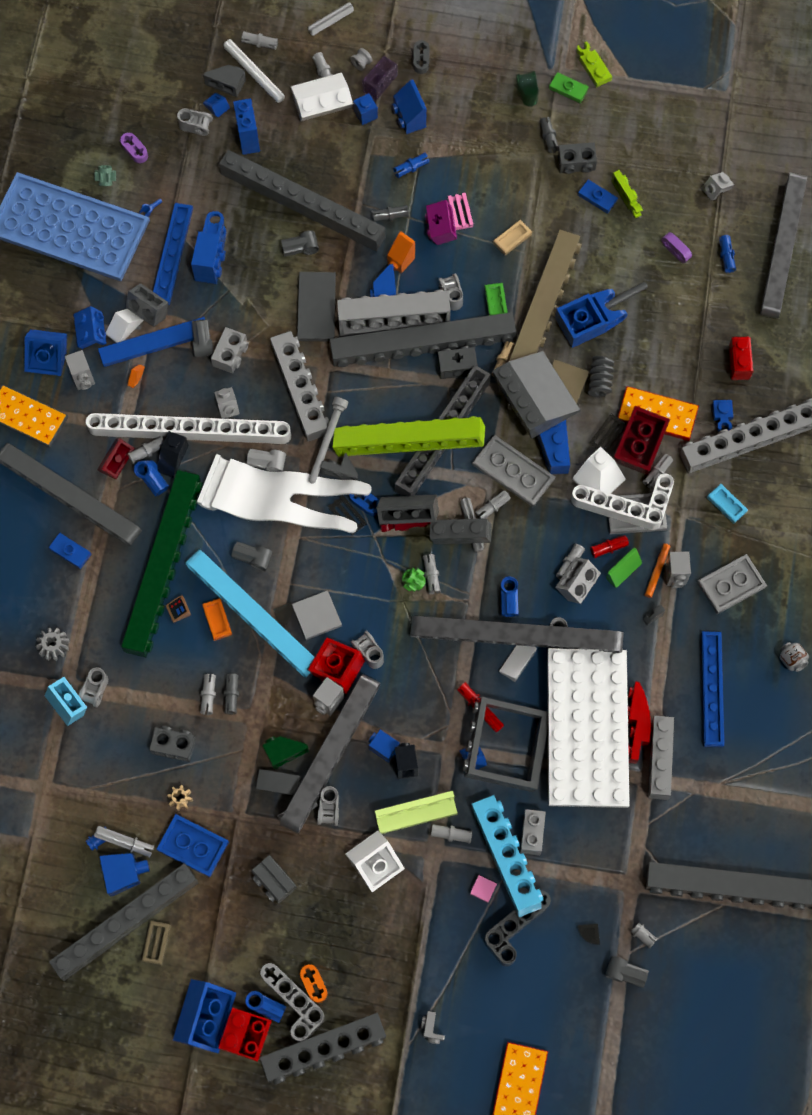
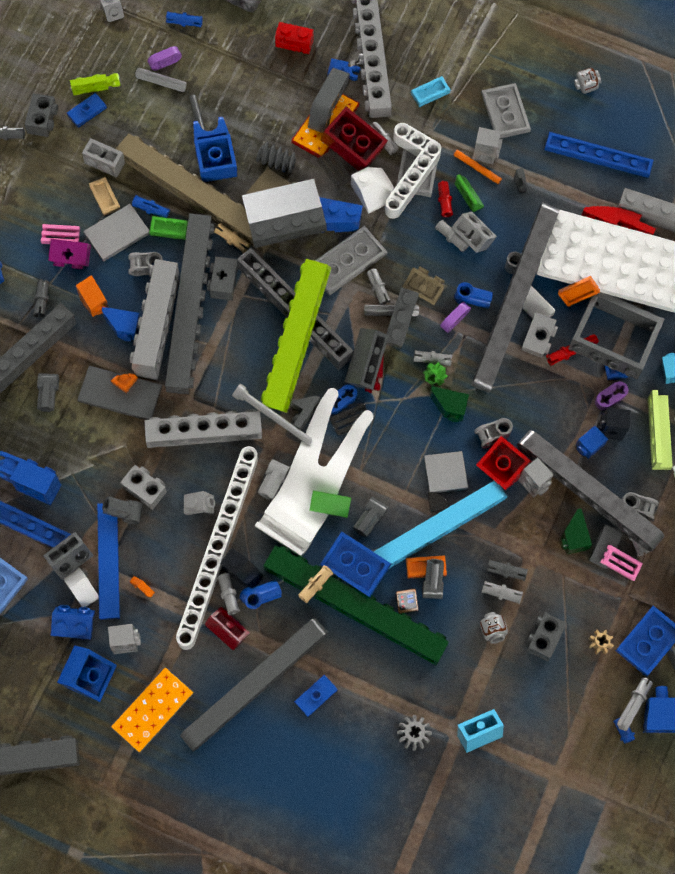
camera: 80 degrees left, 0 degrees up
light grey piece [78,667,109,708] -> none
none -> light grey brick [82,138,125,177]
none -> light grey tile [83,204,150,262]
none -> orange tile [111,373,138,393]
none -> blue pin [132,195,170,218]
none -> light grey axle [135,68,187,92]
none -> tan pin [298,565,333,603]
none -> dark grey beam [308,68,350,133]
none -> bright green slope [309,490,351,518]
none -> blue plate [320,531,391,597]
none -> dark tan bracket [402,266,447,305]
none -> dark grey piece [422,559,444,599]
none -> dark green slope [430,386,469,422]
none -> medium lavender beam [440,302,471,333]
none -> light grey head [480,612,508,643]
none -> light grey brick [521,312,558,358]
none -> orange tile [558,276,600,307]
none -> medium lavender beam [595,382,628,410]
none -> bright pink tile [600,545,643,581]

